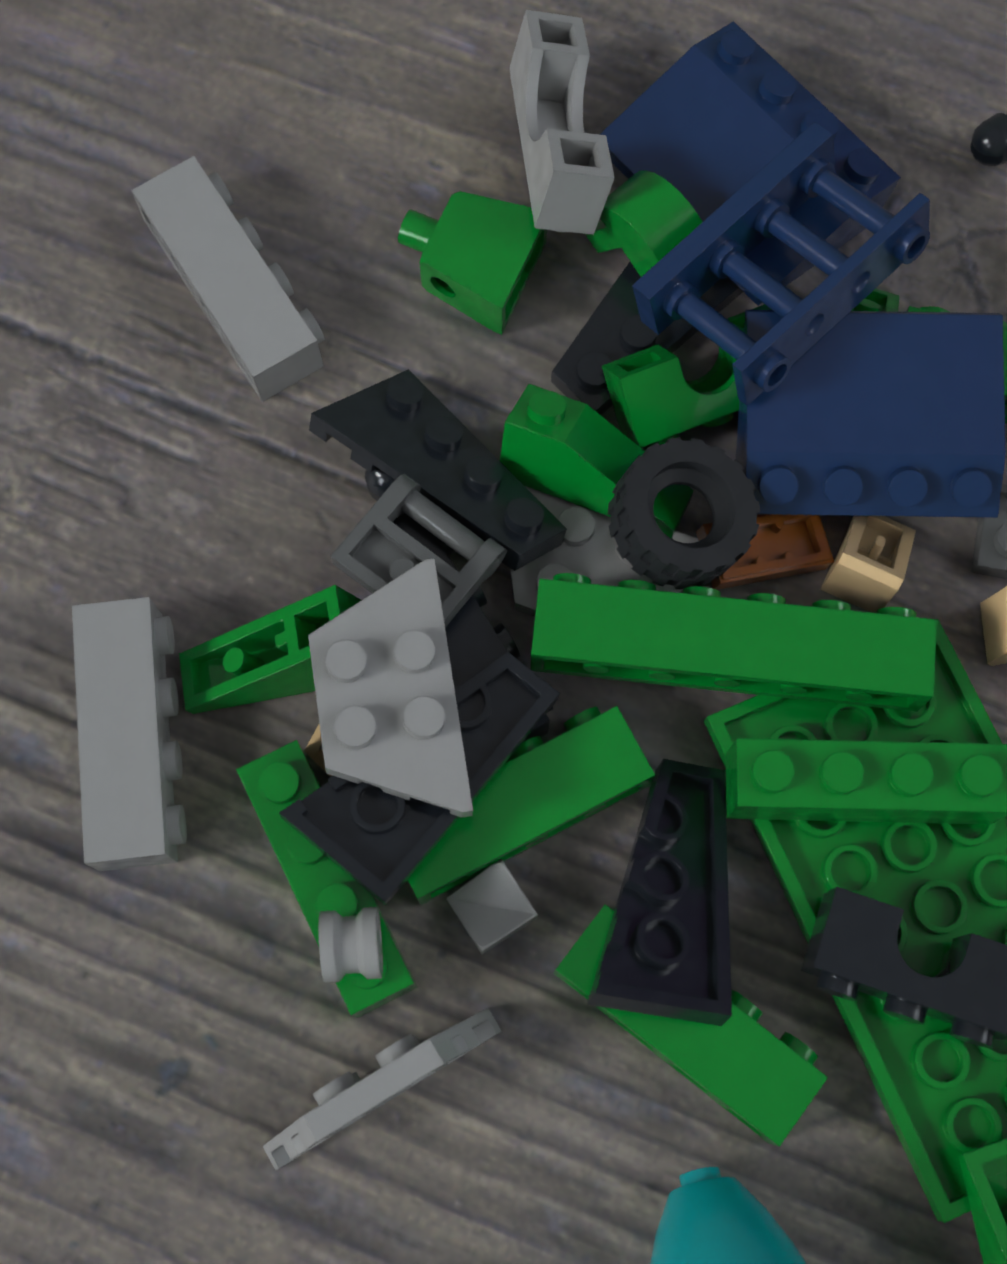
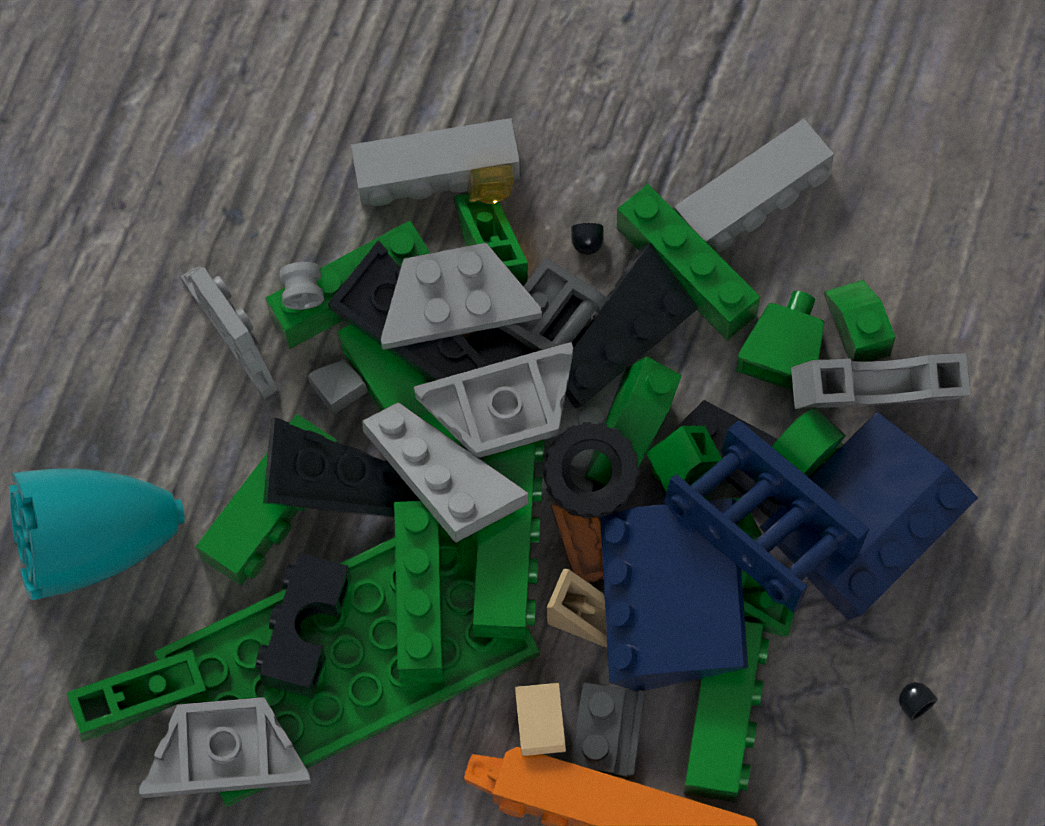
camera: 90 degrees right, 5 degrees down
none -> light grey wing [362,402,528,543]
none -> light grey wing [414,342,573,458]
none -> clear yellow plate [467,165,514,204]
none -> black hinge [571,223,604,255]
none -> green brick [617,184,760,341]
none -> green slope [824,280,896,362]

